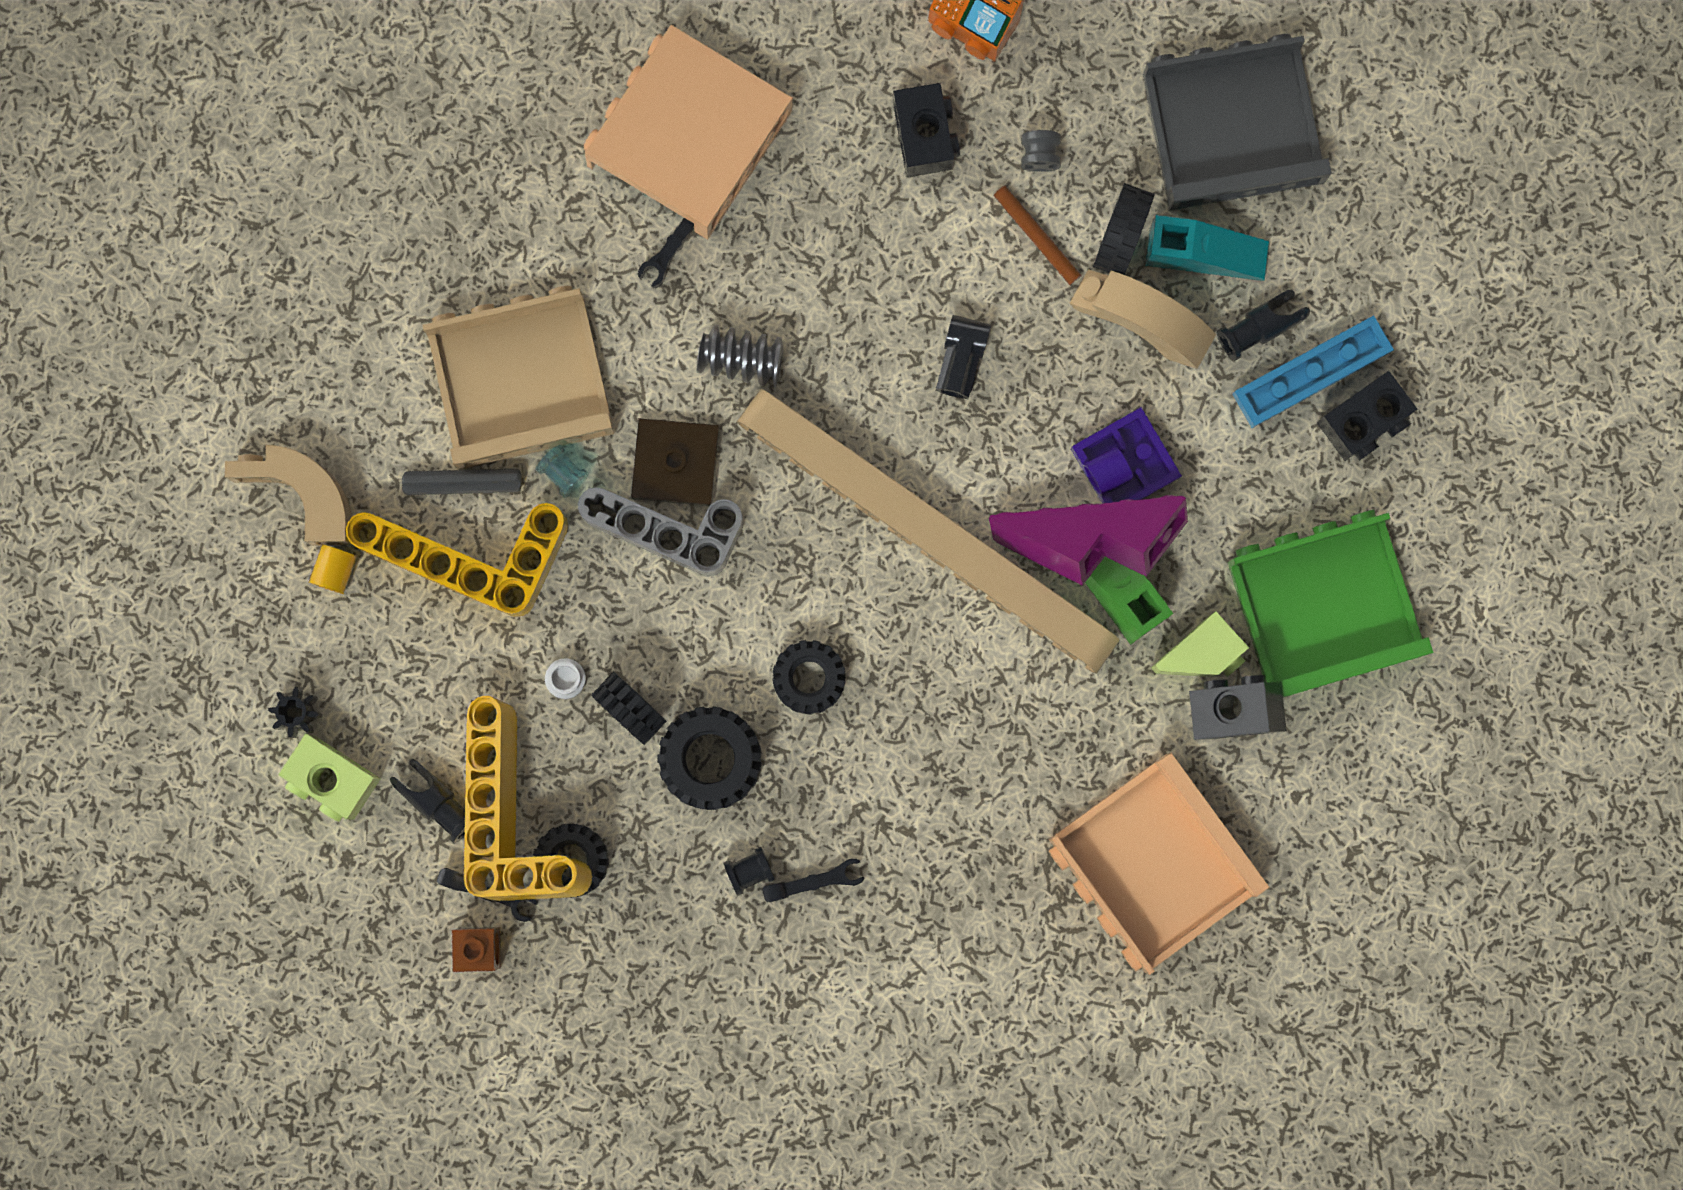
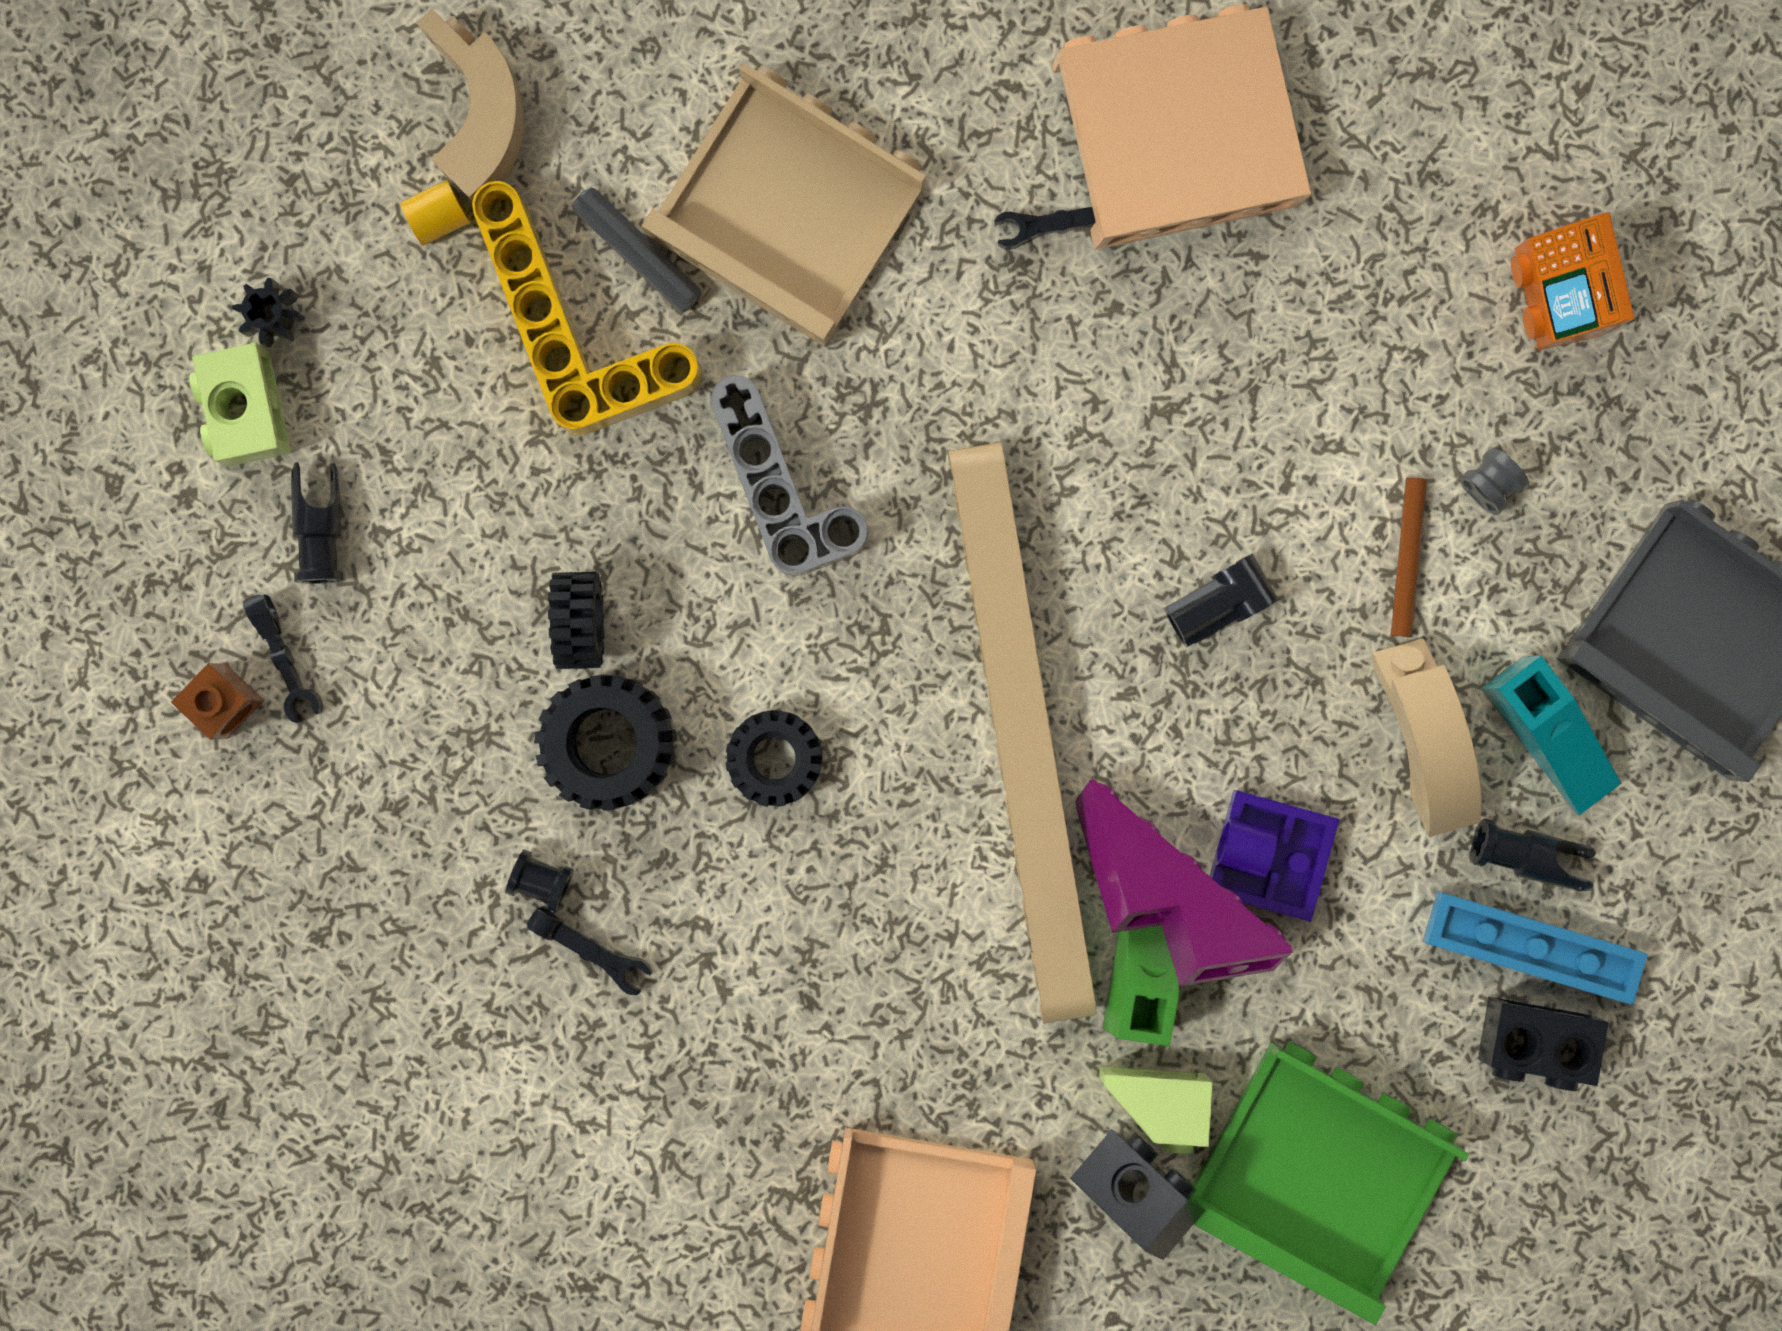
camera: 40 degrees right, 5 degrees up
yellow beam [464,695,592,901] -> none
black tyre [533,824,609,898] -> none
clear light blue bush [535,445,589,498] -> none
white plate [545,658,586,699] -> none
dark brown plate [631,418,719,506] -> none
flat silver piece [696,324,783,388] -> none
black brick [893,83,960,178] -> none
black tyre [1093,183,1155,275] -> none

